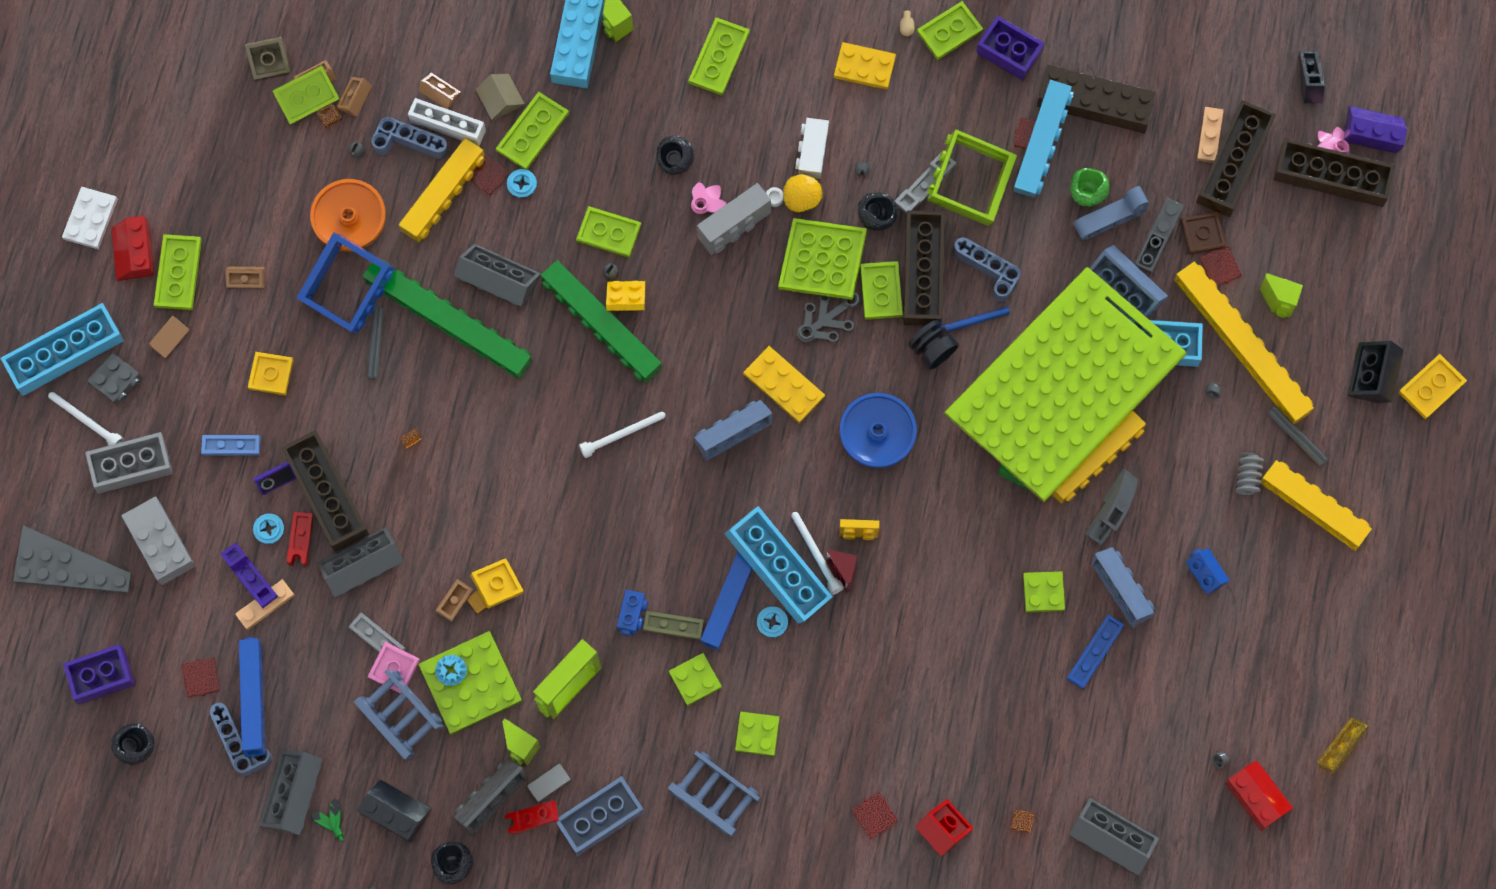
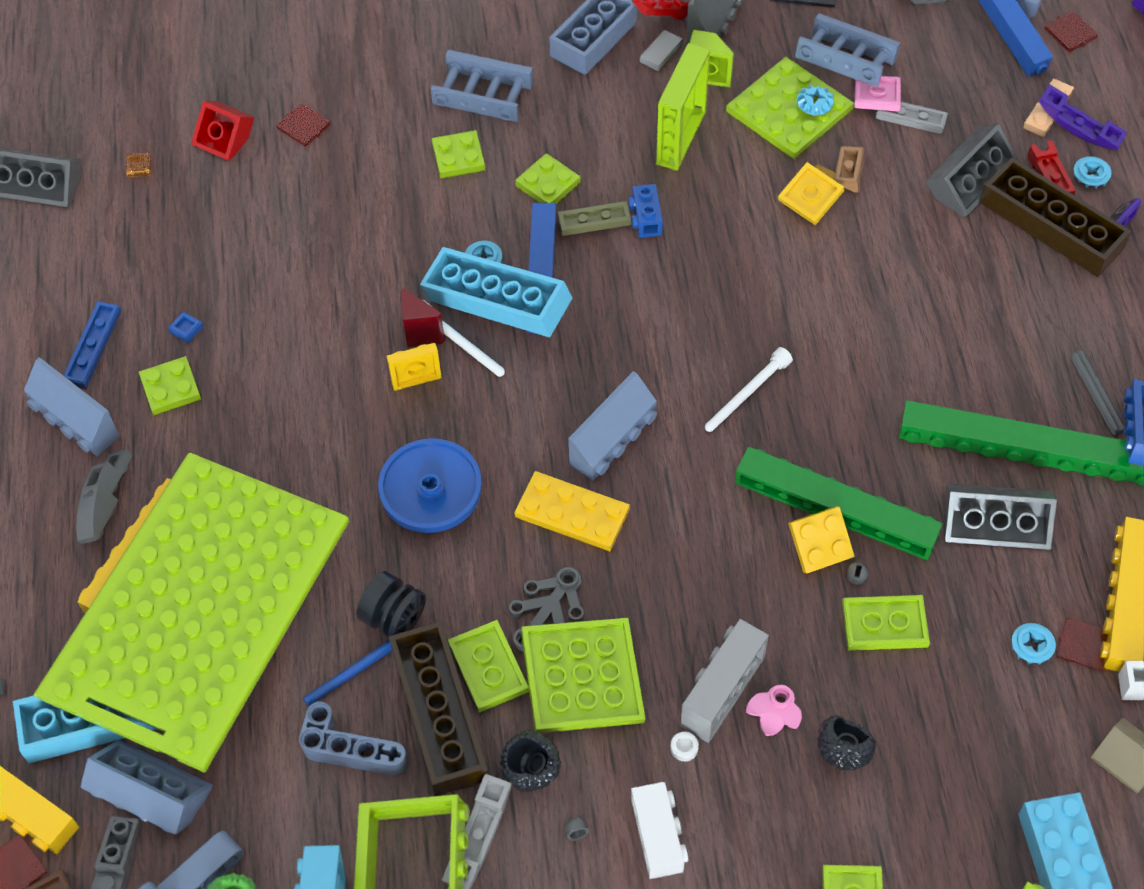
camera: 160 degrees right, 15 degrees down
clear orange tile [400,428,422,449] -> none
lime plate [496,92,569,170] -> none
yellow hair [783,174,822,212] -> none
none -> blue tile [168,311,203,343]

